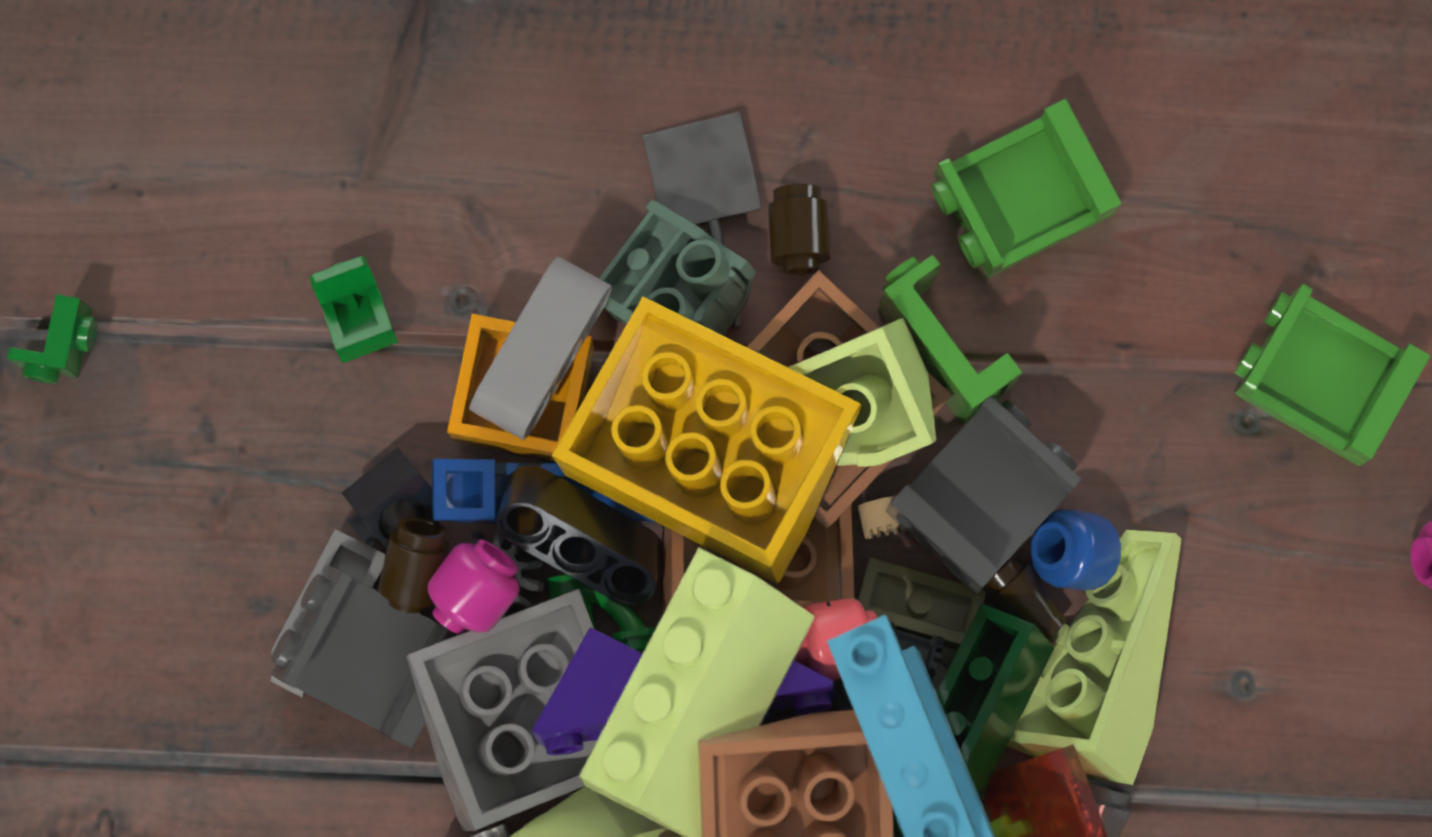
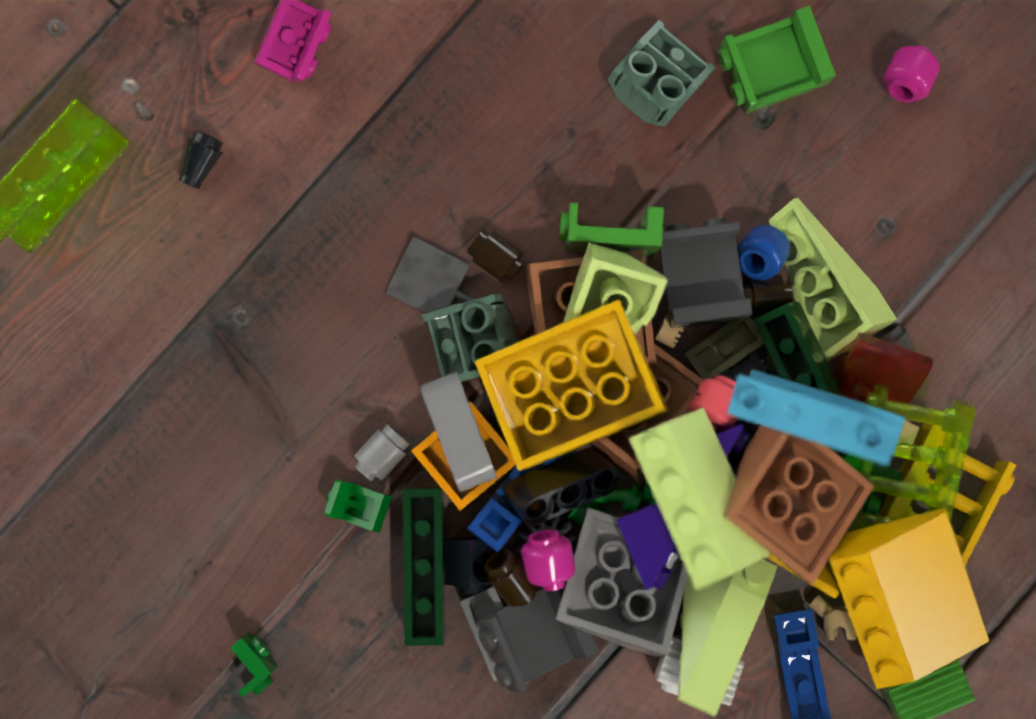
camera: 55 degrees left, 5 degrees up
bright green panel [931,99,1122,279] -> none
none -> light grey brick [354,424,410,481]
none -> dark green brick [403,487,446,646]
none -> sand green slope [608,20,716,127]

